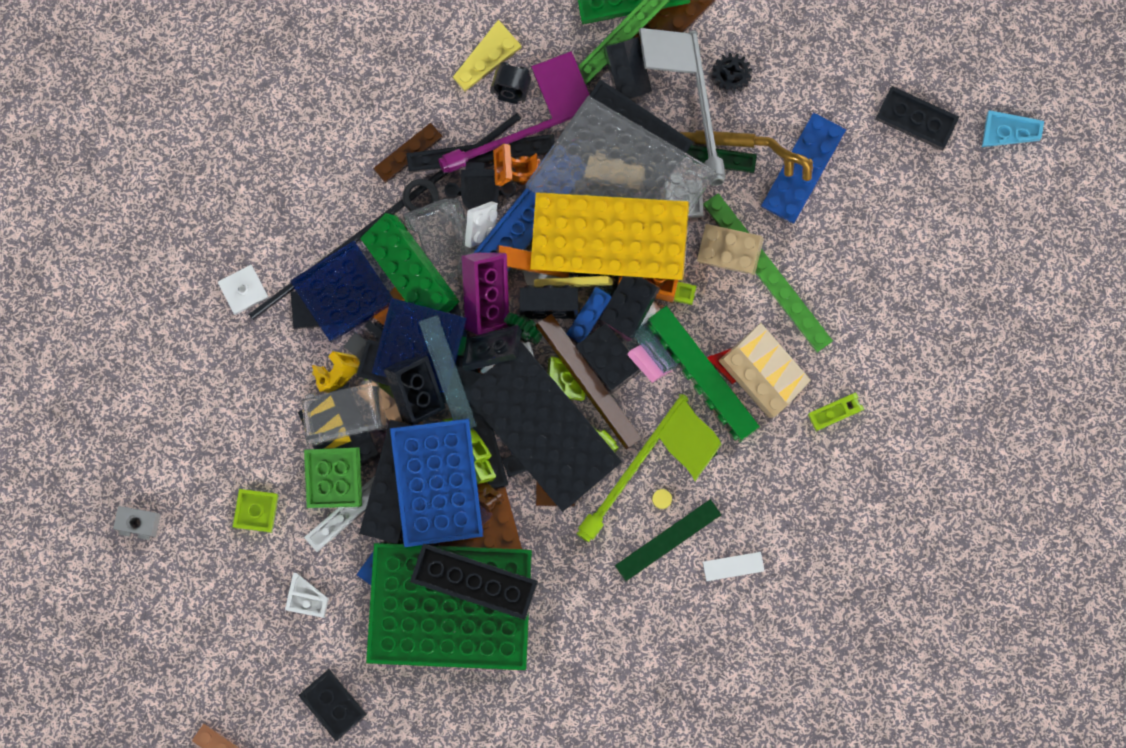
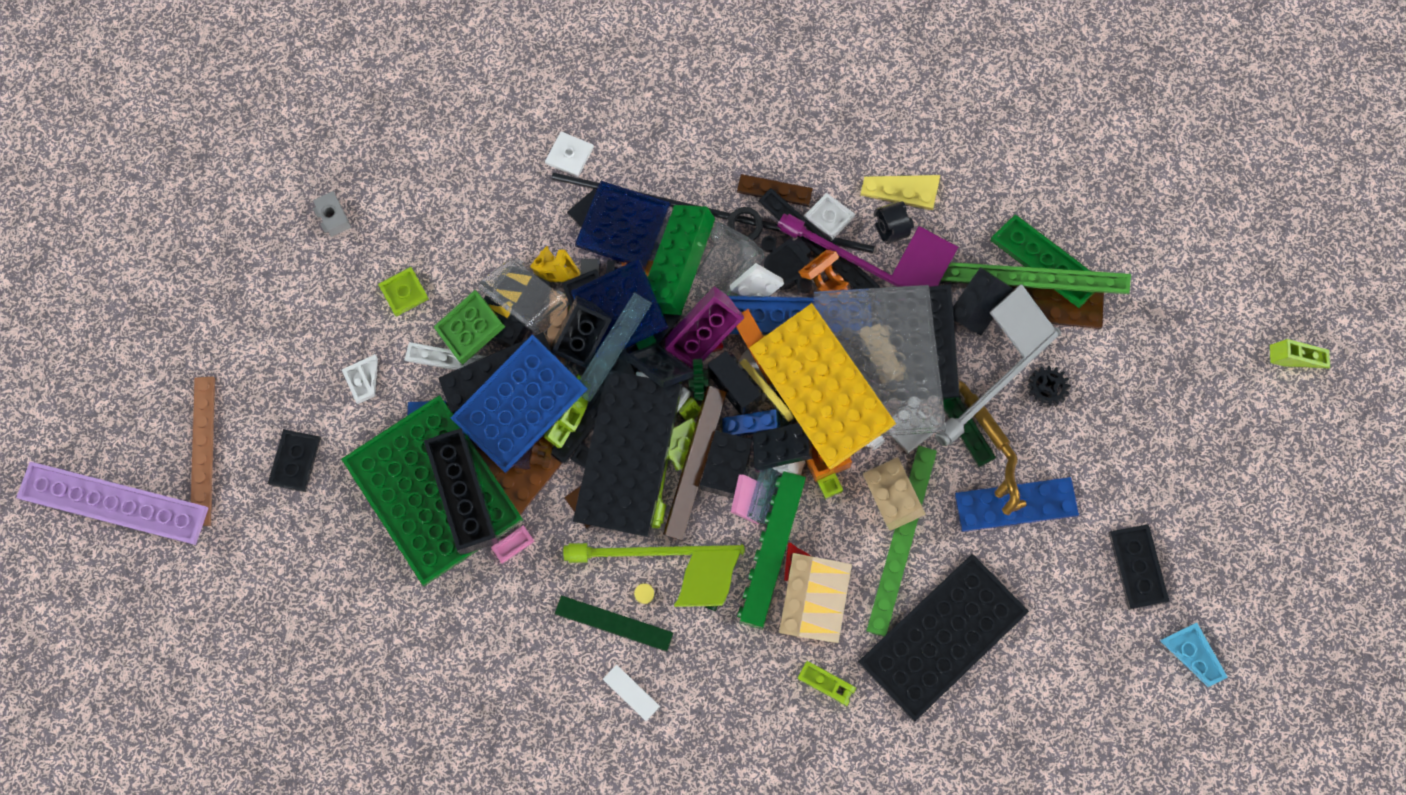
camera: 55 degrees right, 5 degrees down
none -> bright pink tile [491,525,535,564]
none -> lime tile [678,397,701,421]
none -> white plate [803,193,855,241]
none -> black plate [857,554,1029,722]

